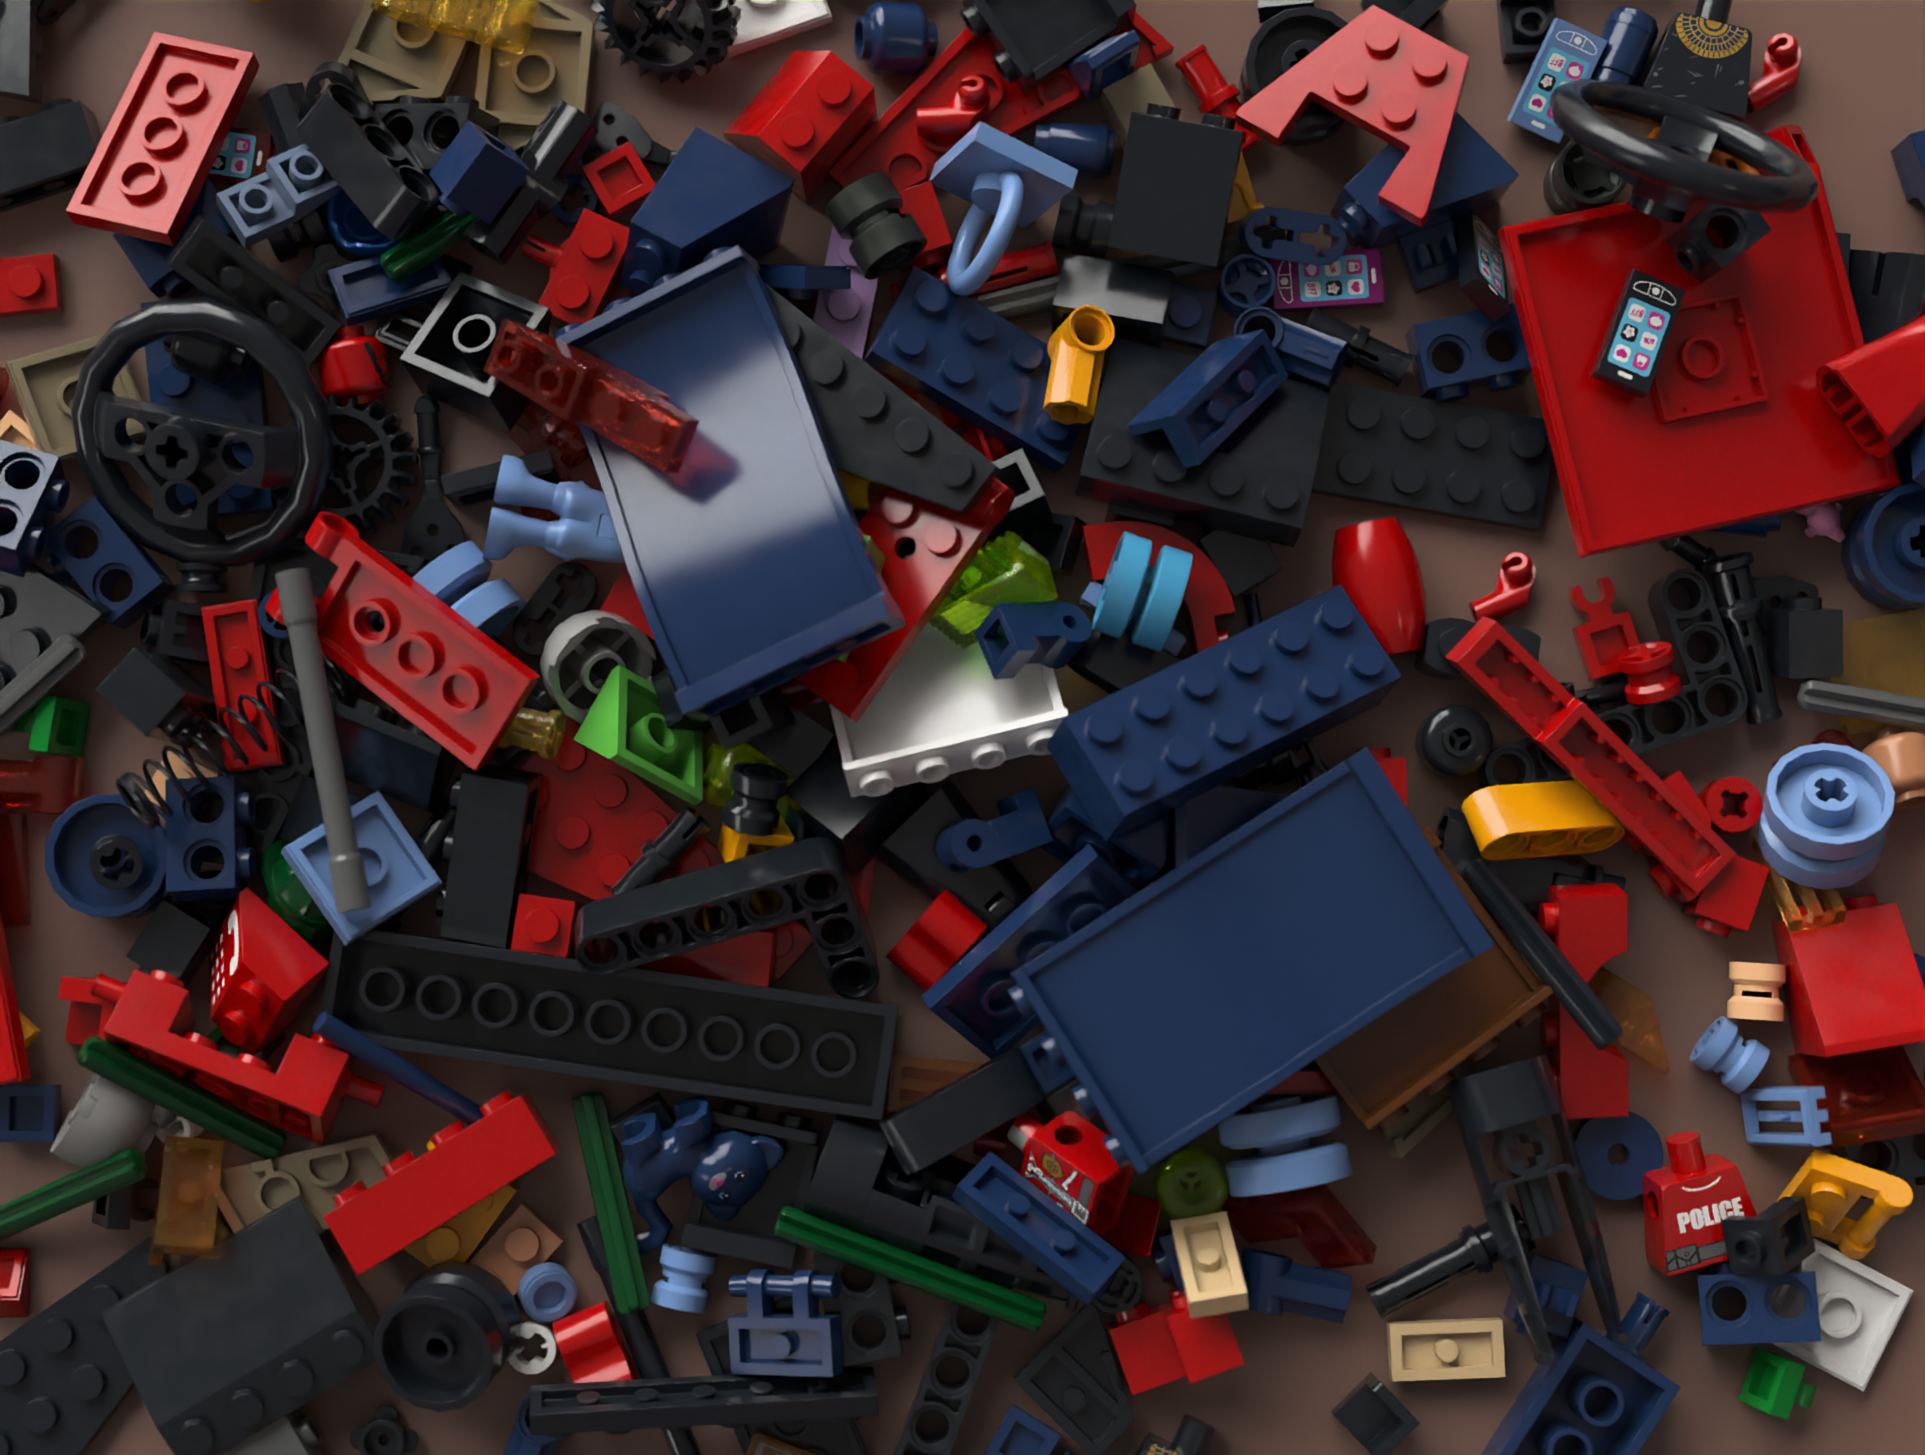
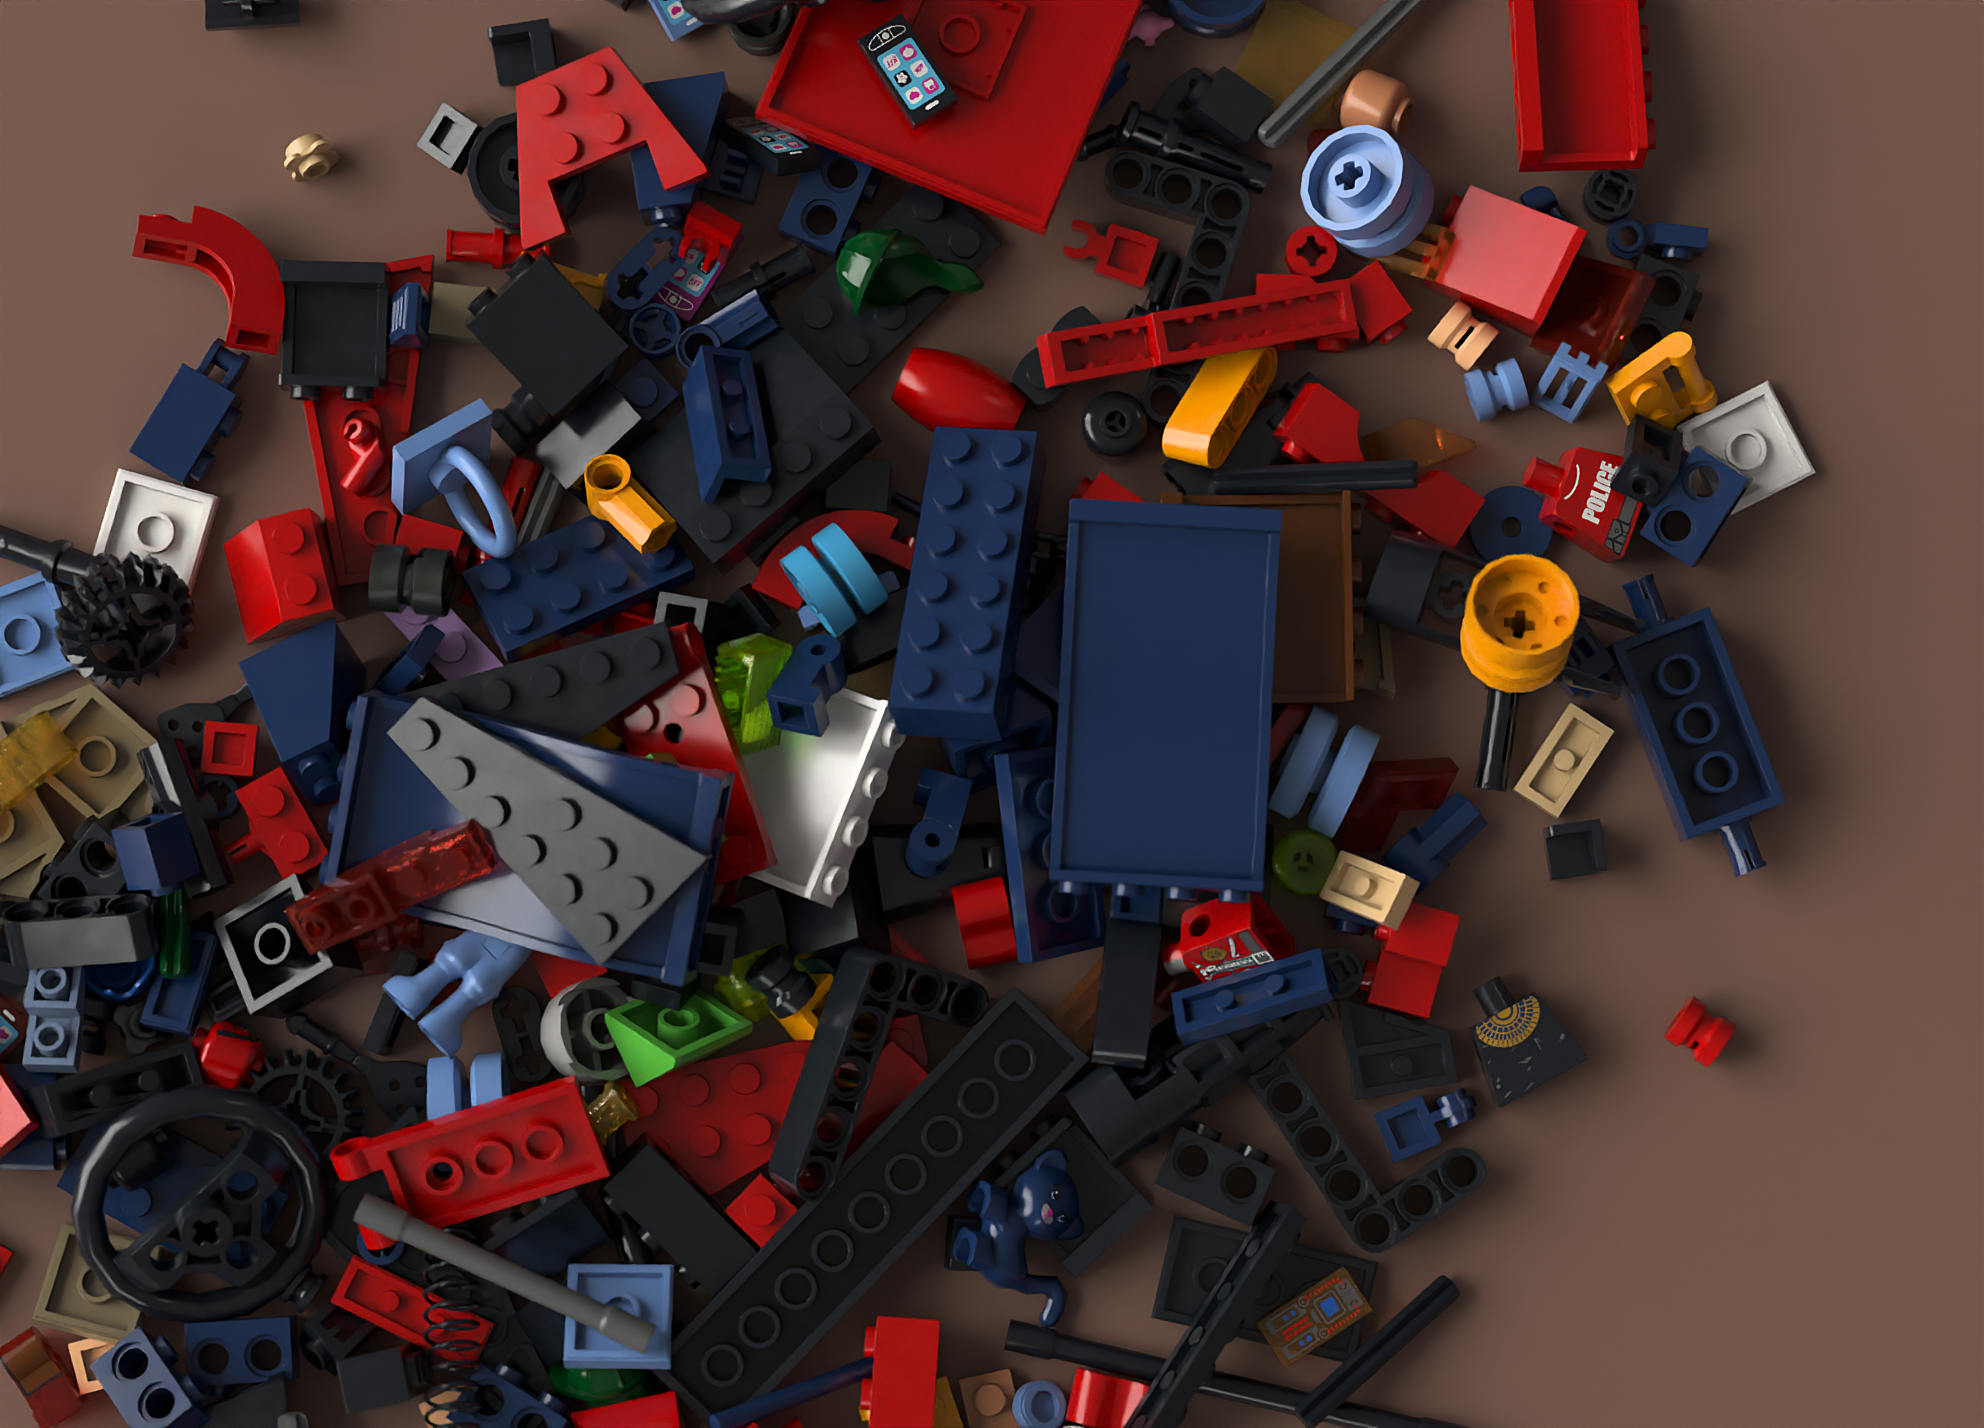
camera: 50 degrees left, 0 degrees up
dark green axle [572,1092,651,1314] -> none
black pin [611,804,712,895] -> none
medium blue wheel [651,1244,718,1313] -> none
dark blue plate [728,1269,843,1377] -> none
dark green axle [774,1206,1047,1332] -> none
dark blue head [854,2,938,75] -> none
dark blue piece [1034,122,1115,179] -> none
red slope [1100,1191,1162,1257] -> none
red arm [1469,552,1536,623] -> none
red wheel [1616,641,1682,705] -> none
green tile [1738,1346,1817,1420] -> none
none -> wing [387,695,714,966]
none -> red tile [678,200,743,272]
none -> dark green piece [836,228,985,317]
none -> light orange wheel [1460,554,1580,693]

